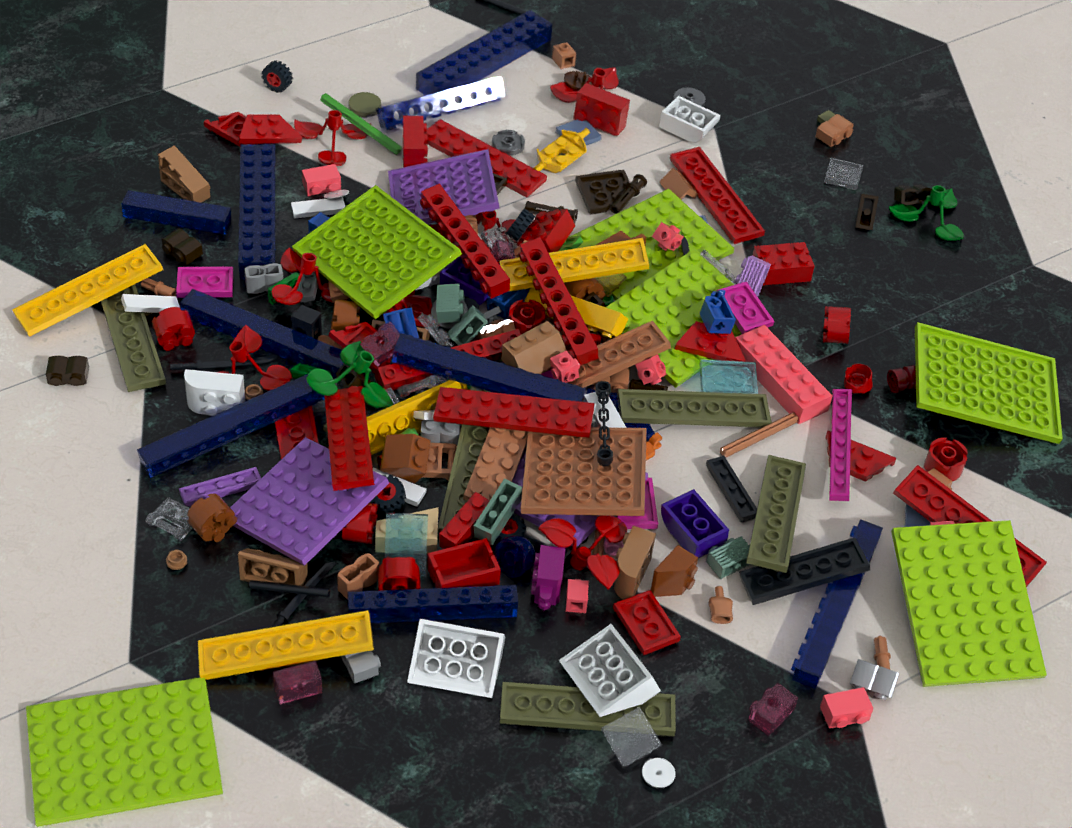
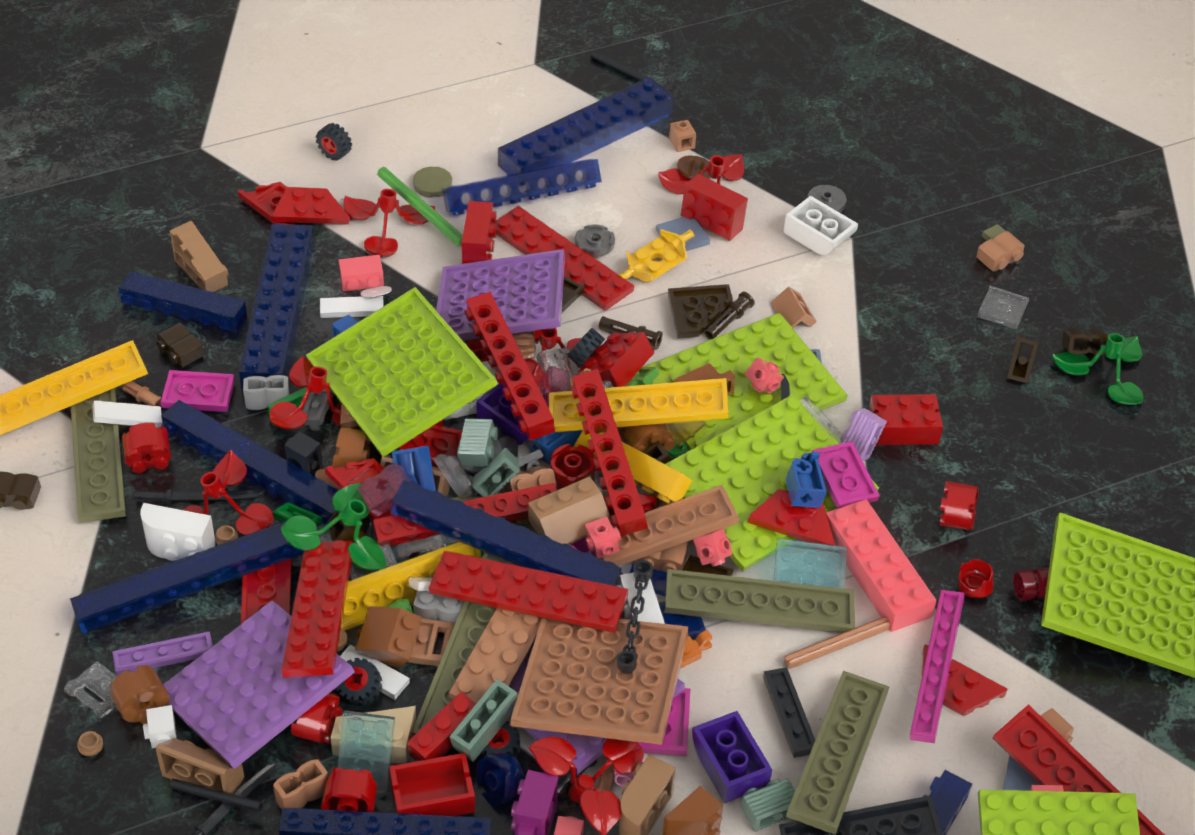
camera: 10 degrees right, 0 degrees up
red plate [670,146,765,244] -> none
red brick [924,438,968,481] -> none
none -> white brick [143,705,177,748]

